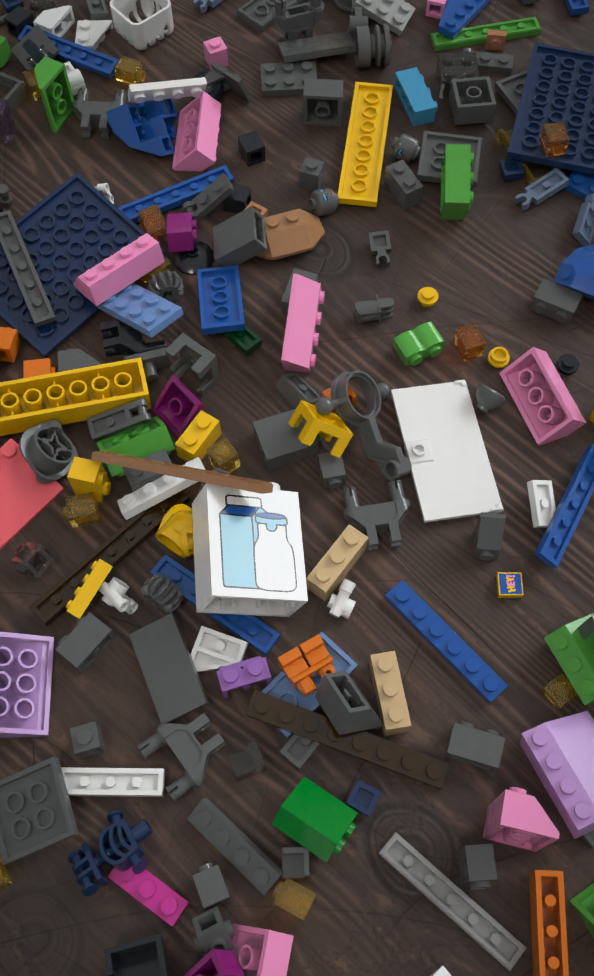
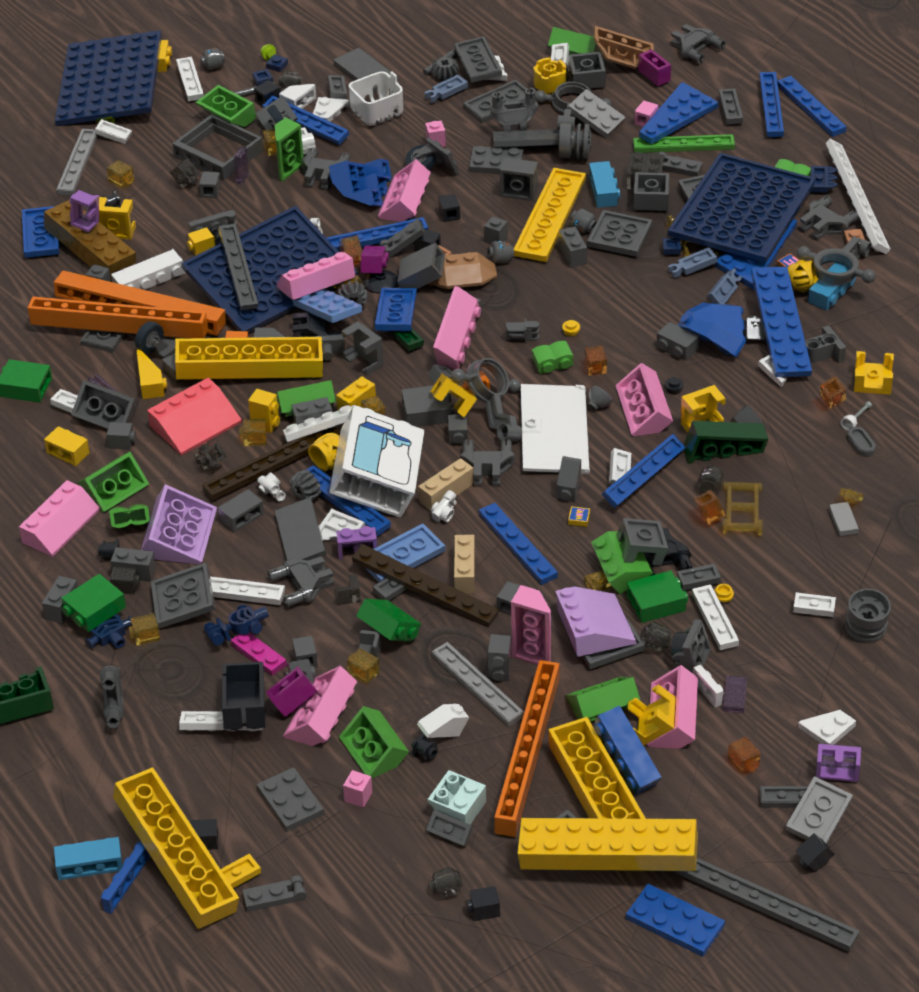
camera: 10 degrees right, 20 degrees down
dark grey piece [19,419,78,484] -> none
yellow piece [66,559,113,619] -> none
dark grey brick [70,721,106,760] -> none
dark grey plate [87,399,152,441] -> none
medium nougat tile [91,451,274,494] -> none
clear yellow brick [114,56,146,86] -> none
white plate [128,77,207,103] -> none
magenta slope [152,375,204,438] -> none
dark grey plate [187,797,284,896] -> none
orange hips [277,634,336,697] -> none
dark grey slope [315,671,383,735] -> none
dark blue plate [346,779,382,817] -> none
dark grey plate [368,230,392,268] -> none
bright green piece [440,144,474,220] -> none
nougat plate [485,30,506,51] -> none
yellow plate [488,347,510,368] -> none
clear orange brick [539,122,570,157] -> none

